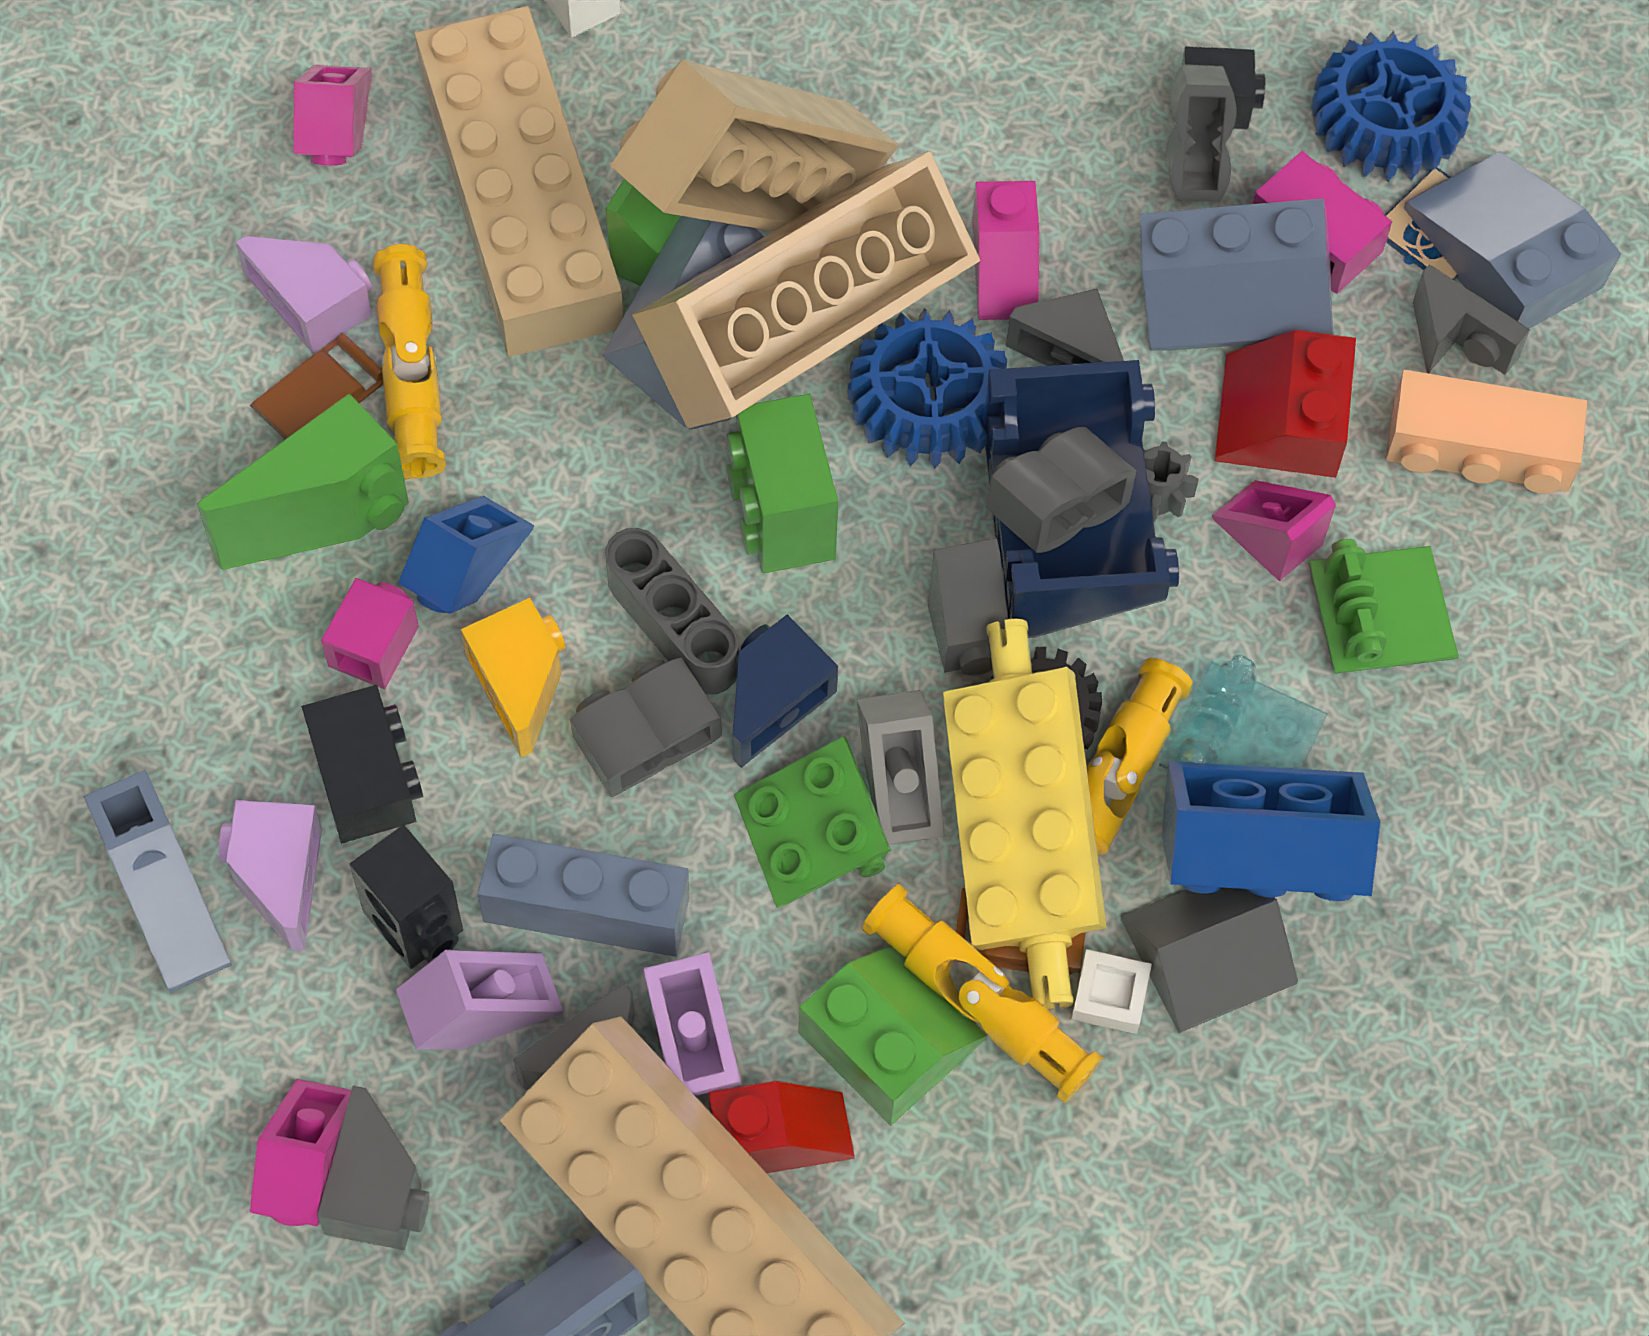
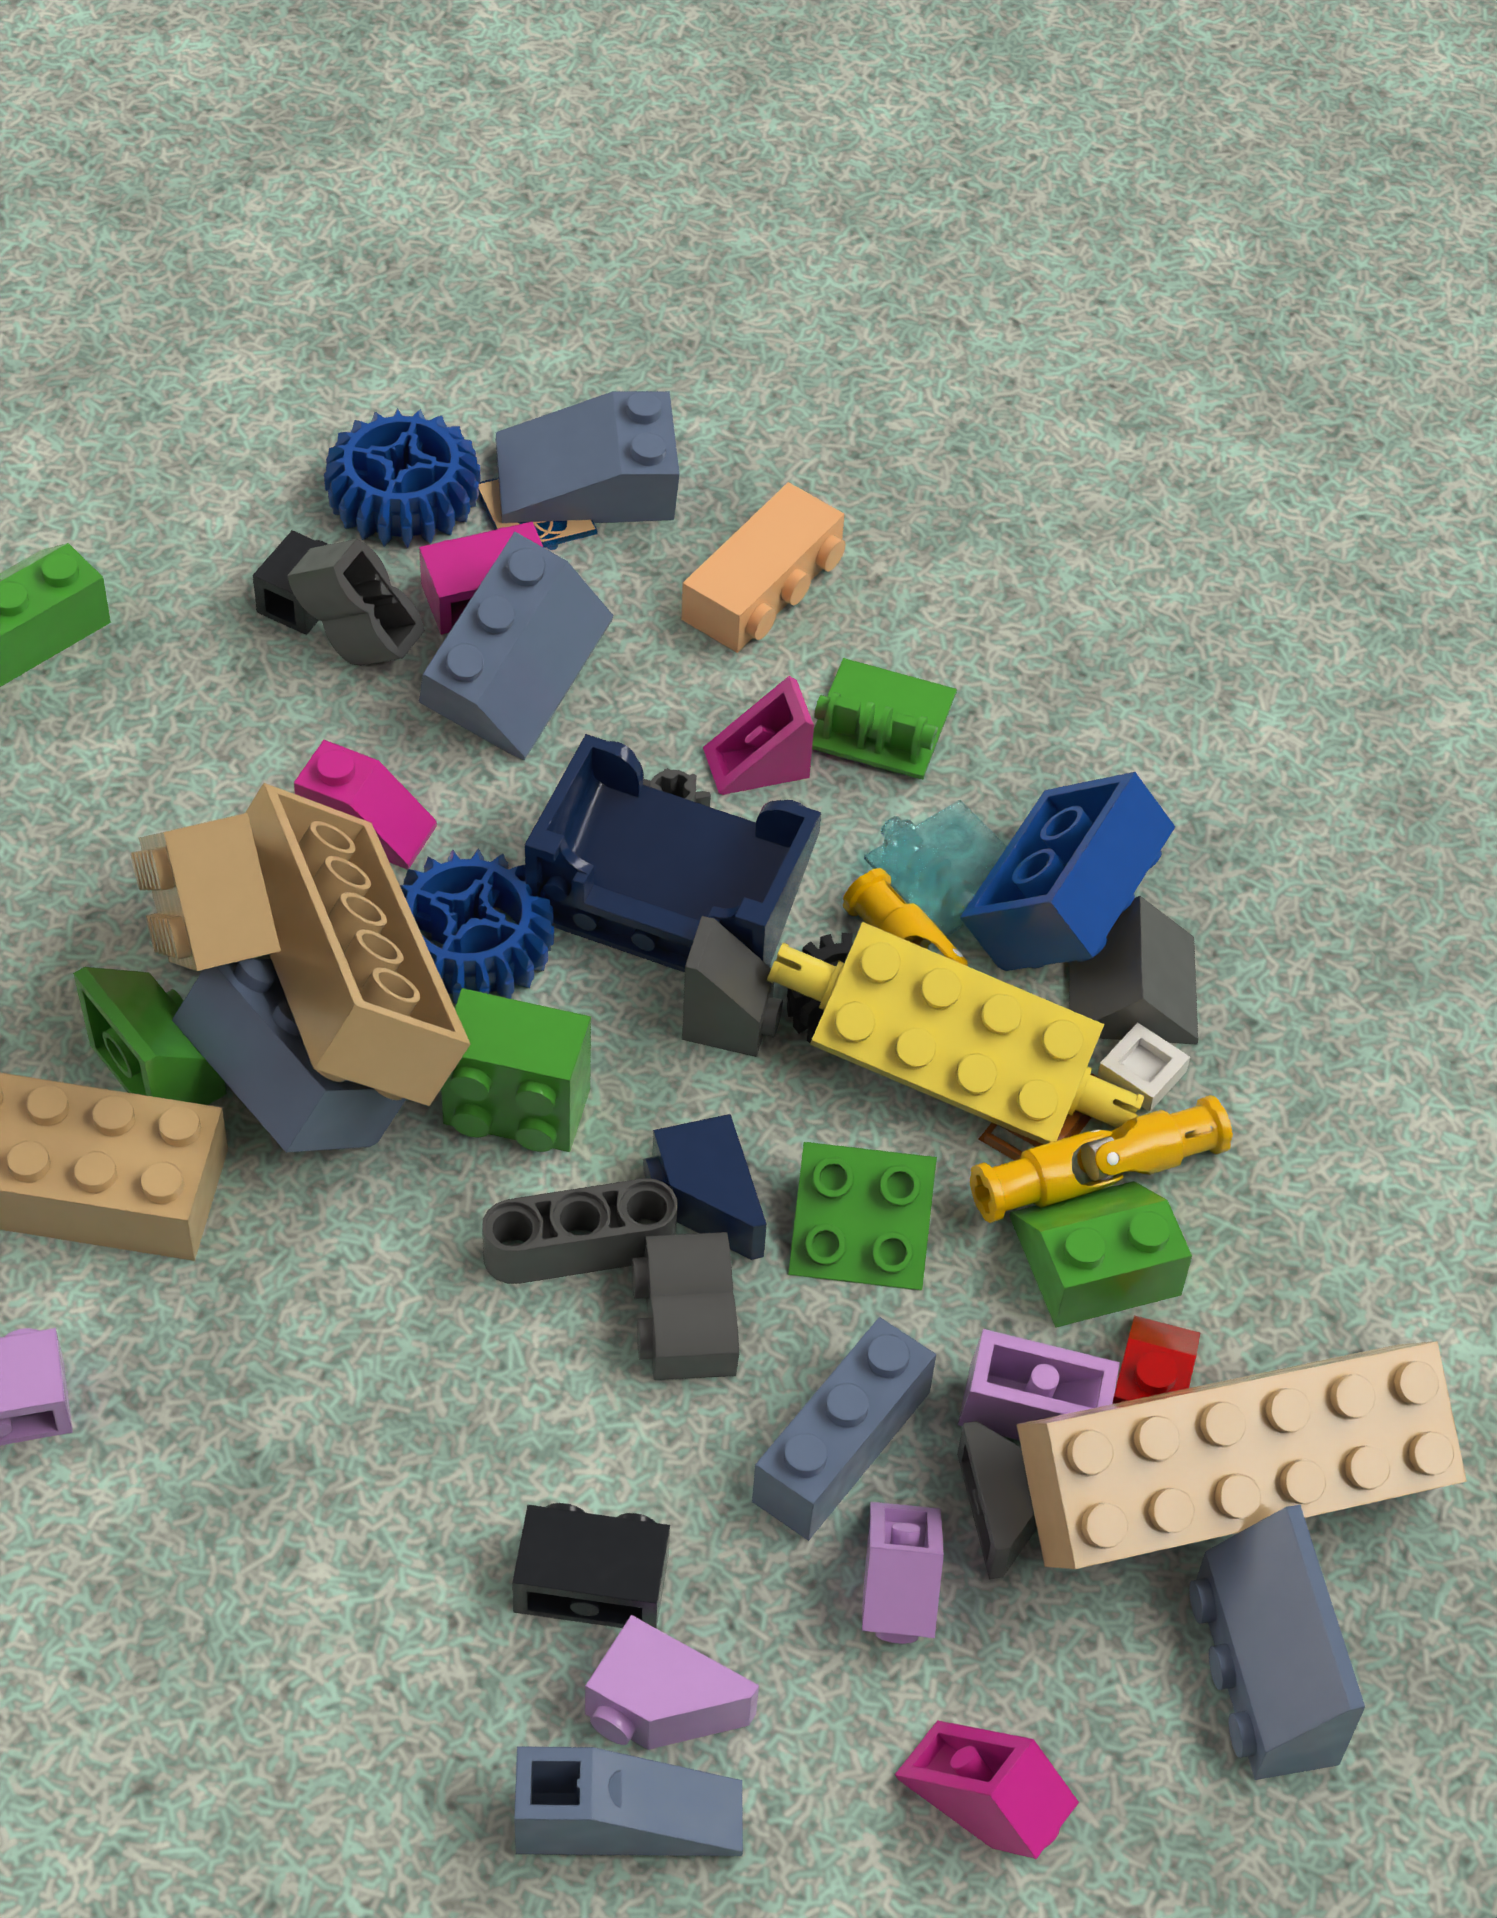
camera: 65 degrees left, 10 degrees down
bright green slope [197,393,409,570] -> none
dark orange piece [250,332,383,439] -> none
dark grey slope [317,1085,430,1251] -> none
dark pink brick [321,578,419,689] -> none
black brick [349,824,464,970] -> none
yellow piece [373,244,446,480] -> none
blue slope [398,496,535,614] -> none
yellow slope [461,598,566,757] -> none
light grey slope [857,690,945,845] -> none
dark grey brick [986,427,1137,553] -> none
dark grey slope [1006,289,1124,366] -> none
red slope [1214,330,1356,478] -> none
dark grey slope [1413,264,1530,375] -> none

